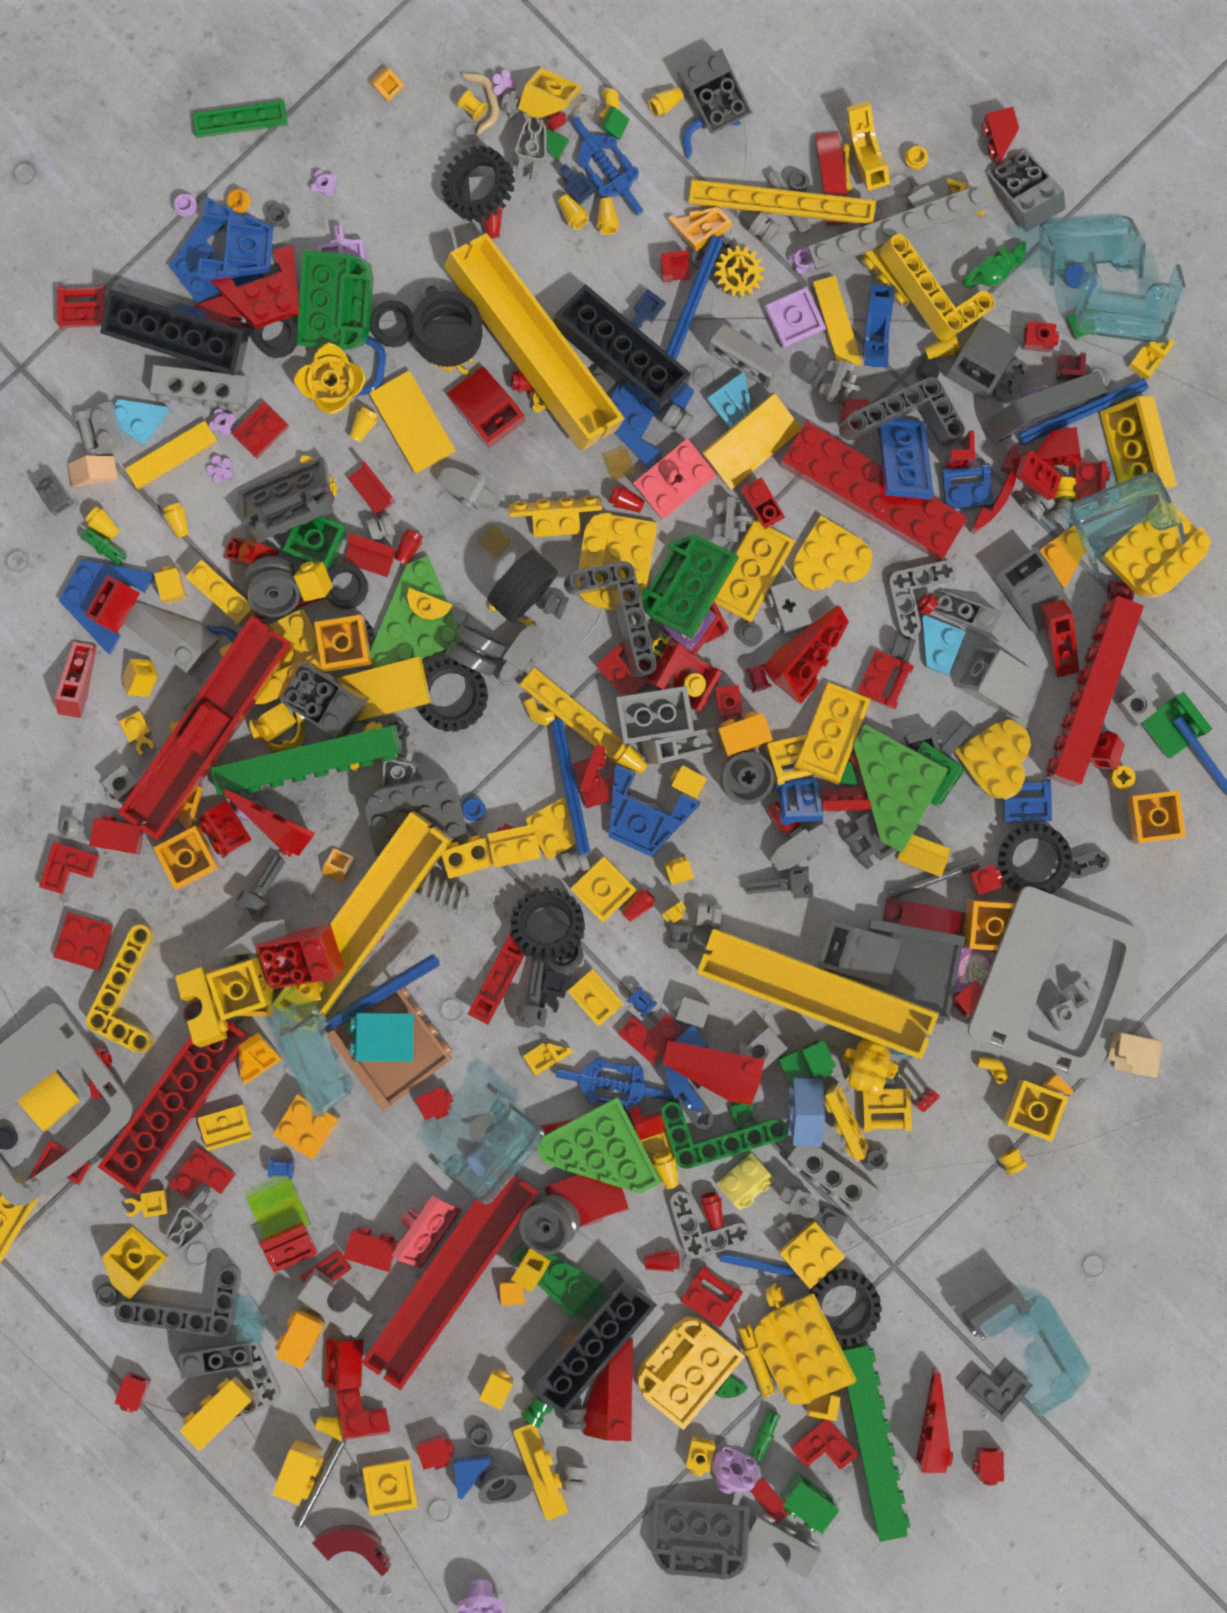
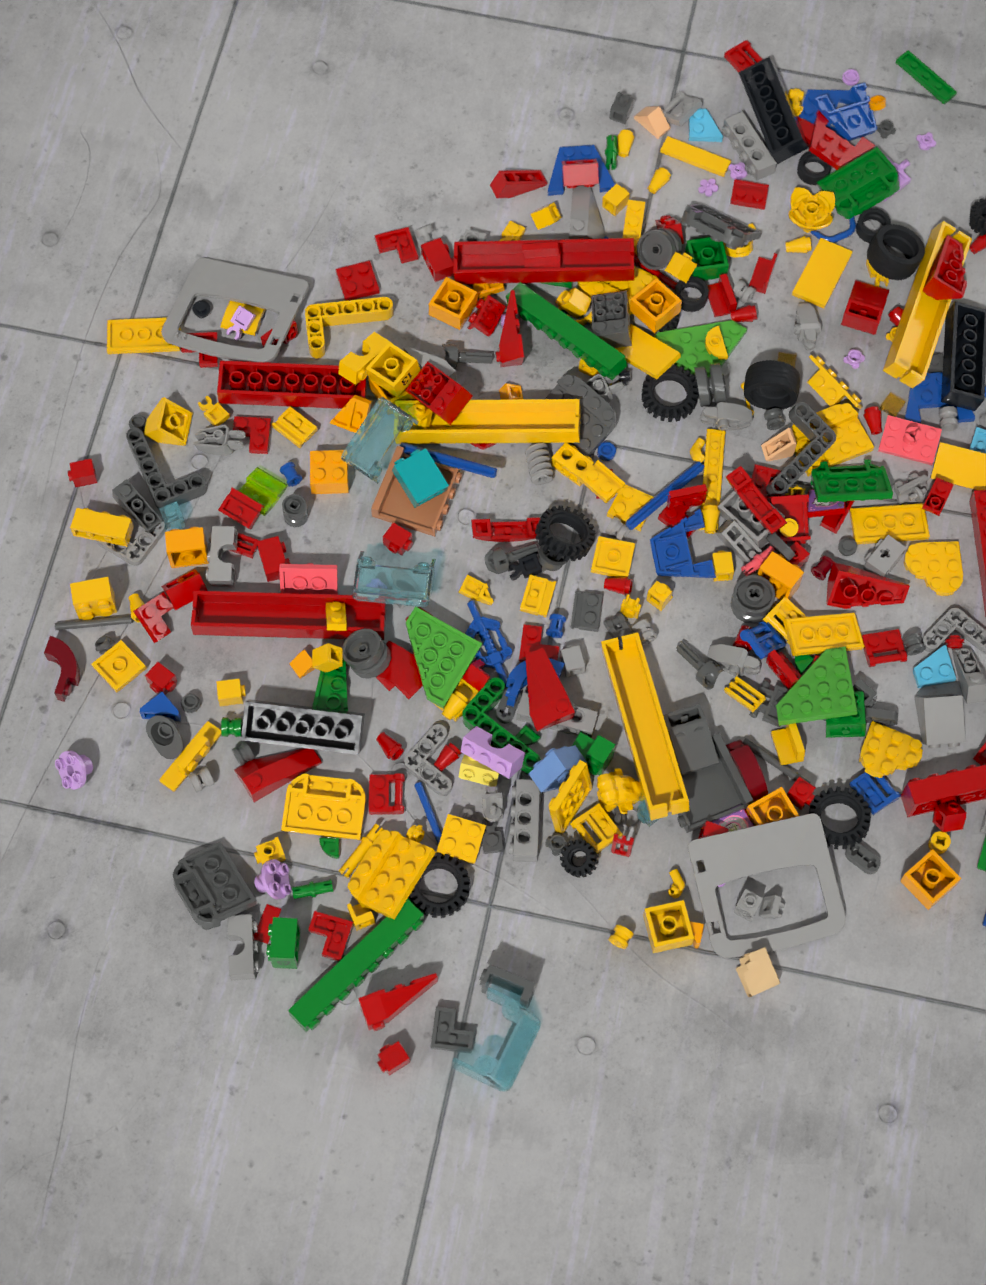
camera: 55 degrees right, 20 degrees down
none -> lavender plate [226,306,256,340]
none -> dark grey wheel [282,494,308,527]
none -> yellow plate [326,602,347,631]
none -> lavender arch [461,726,525,779]
none -> black tyre [560,839,599,878]
none -> dark grey plate [571,591,603,632]
none -> yellow tile [724,676,766,713]
none -> red slope [726,466,787,534]
none -> coral pin [741,546,777,576]
none -> light nougat slope [761,427,797,462]
none -> dark grey beam [766,533,796,561]
none -> yellow bar [788,88,804,116]
none -> lavender plate [843,349,865,369]
none -> red wedge [922,235,967,300]

